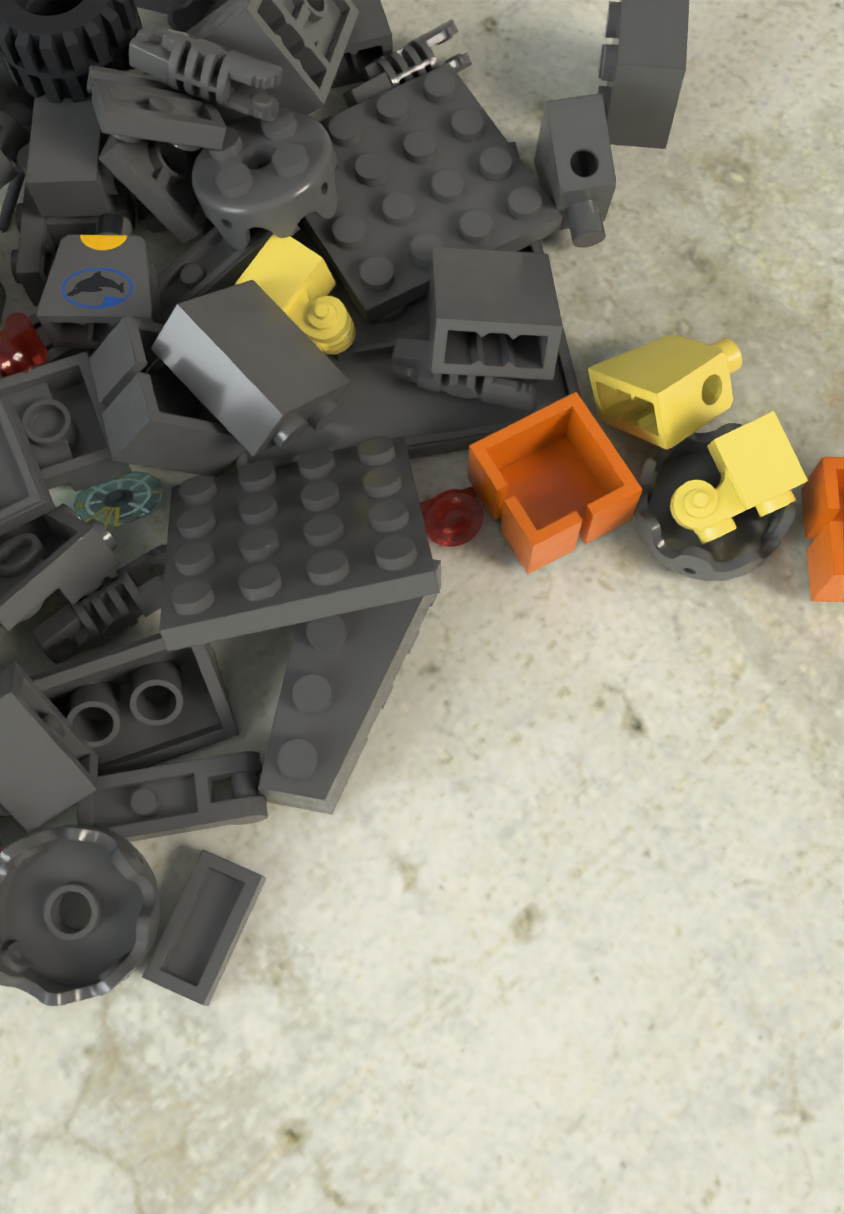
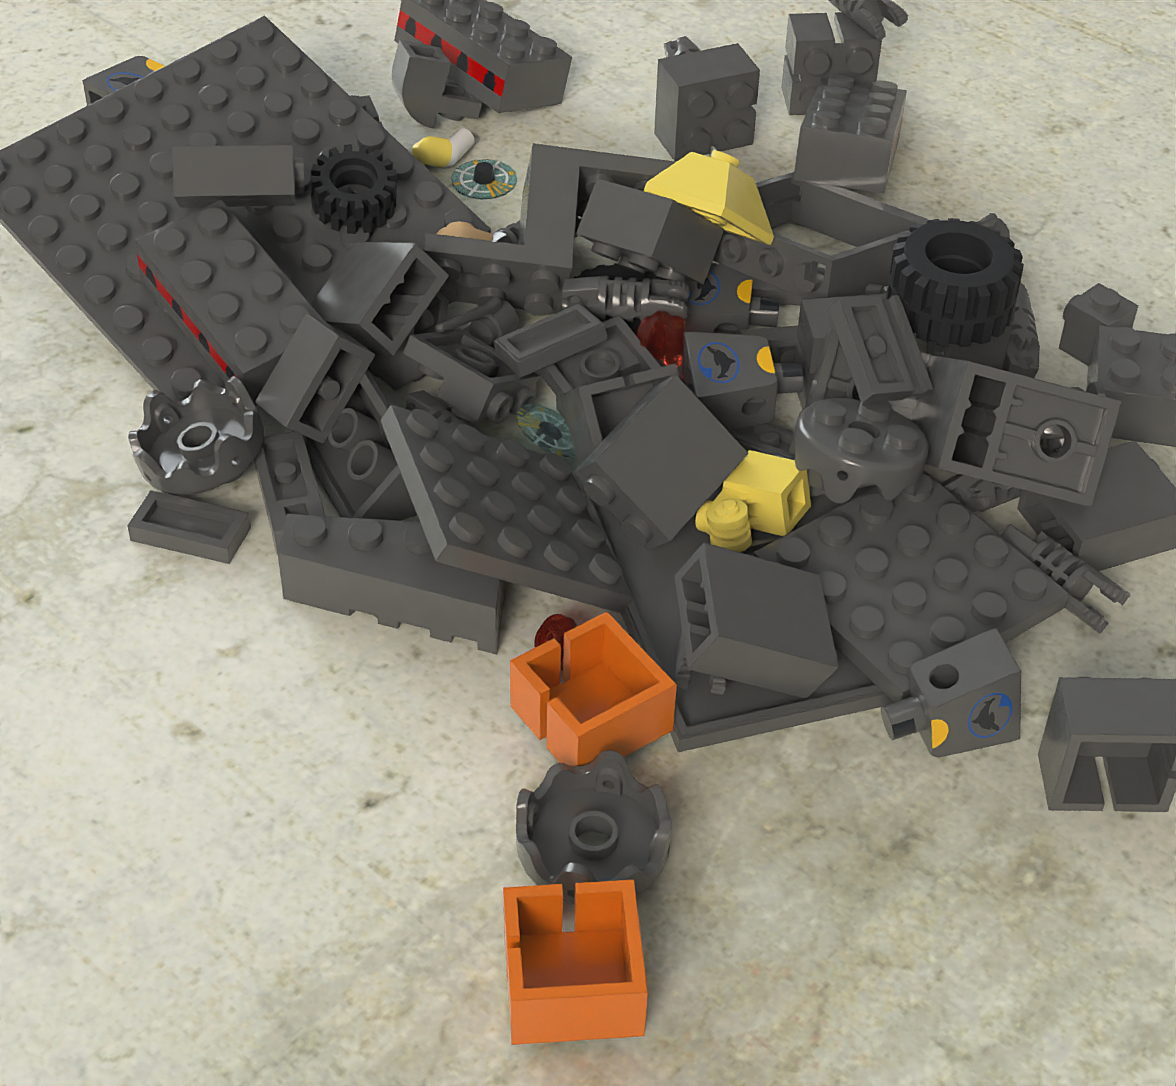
camera: 80 degrees right, 25 degrees down
dark grey hinge [129,27,283,122] -> none
light yellow torso [588,334,742,450] -> none
light yellow brick [670,411,808,544] -> none

